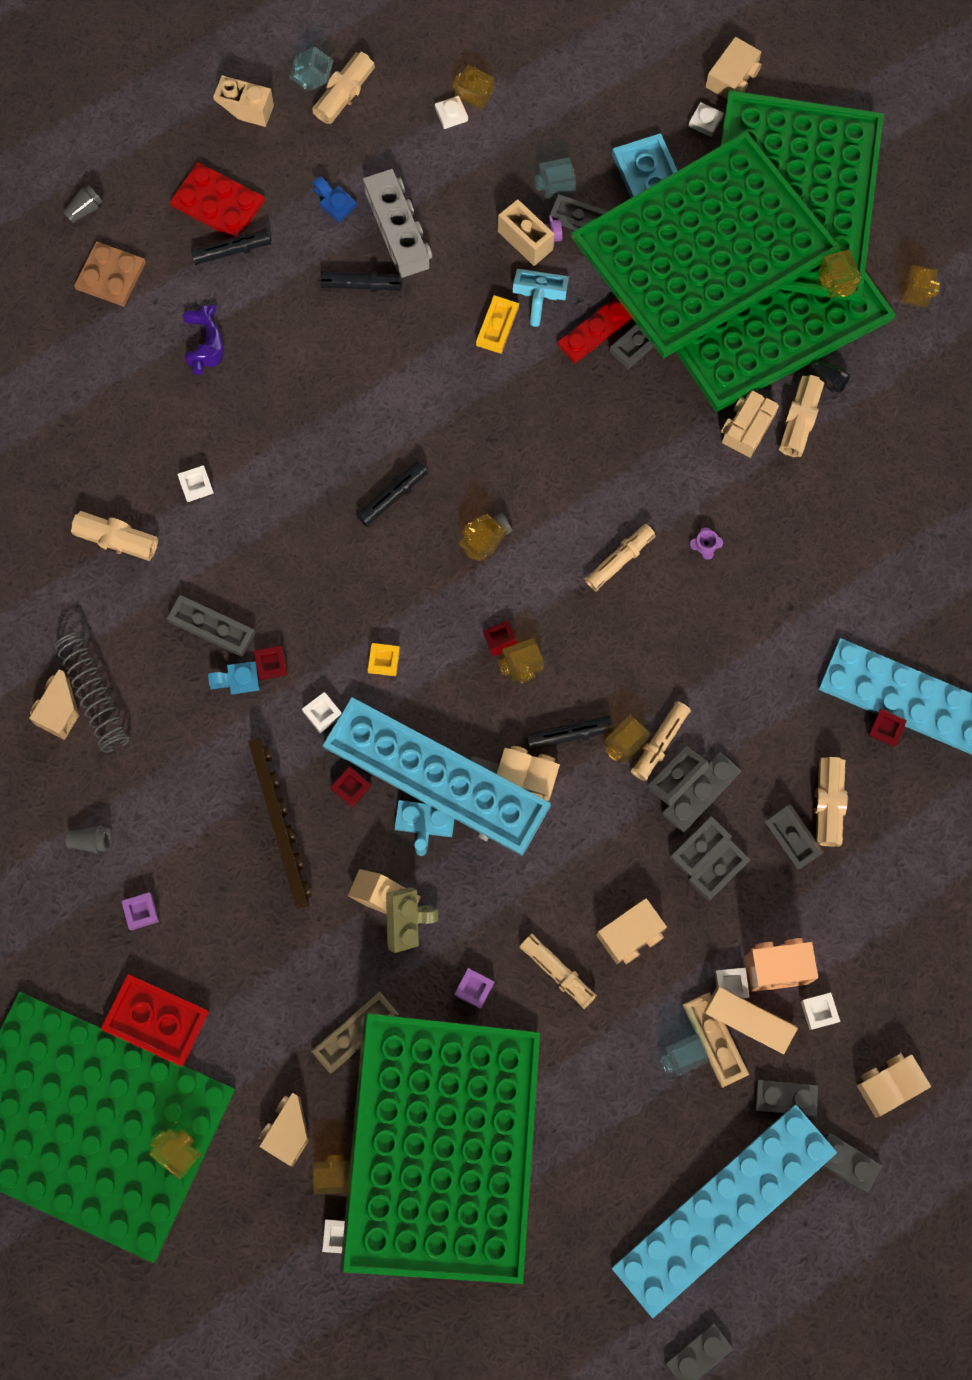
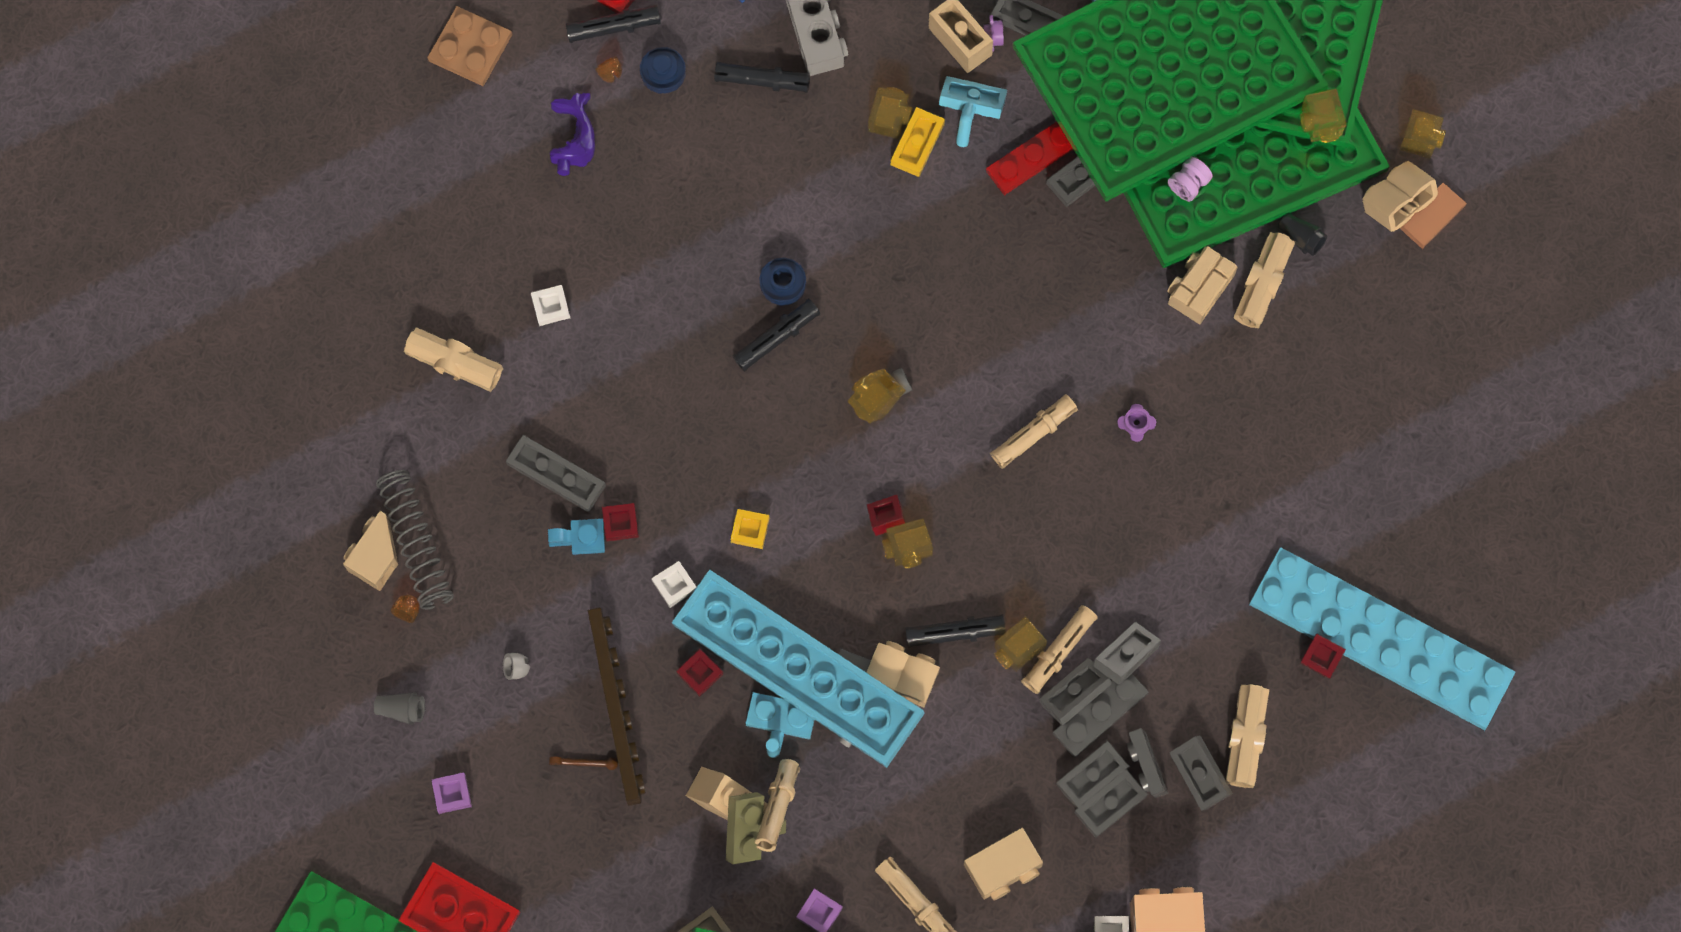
camera: 10 degrees right, 0 degrees up
none -> clear orange hinge [391,595,420,623]
none -> light grey hinge [503,653,530,680]
none -> reddish brown hinge [549,757,618,770]
none -> clear orange hinge [595,56,623,83]
none -> dark blue plate [640,47,686,94]
none -> tan pin [755,759,800,852]
none -> dark blue plate [759,257,806,305]
none -> clear yellow brick [868,87,913,139]
none -> dark grey plate [1093,622,1161,685]
none -> dark grey plate [1127,728,1169,798]
none -> lavender wheel [1168,157,1213,202]
none -> tan brick [1362,161,1438,232]
none -> nougat tile [1400,183,1467,249]

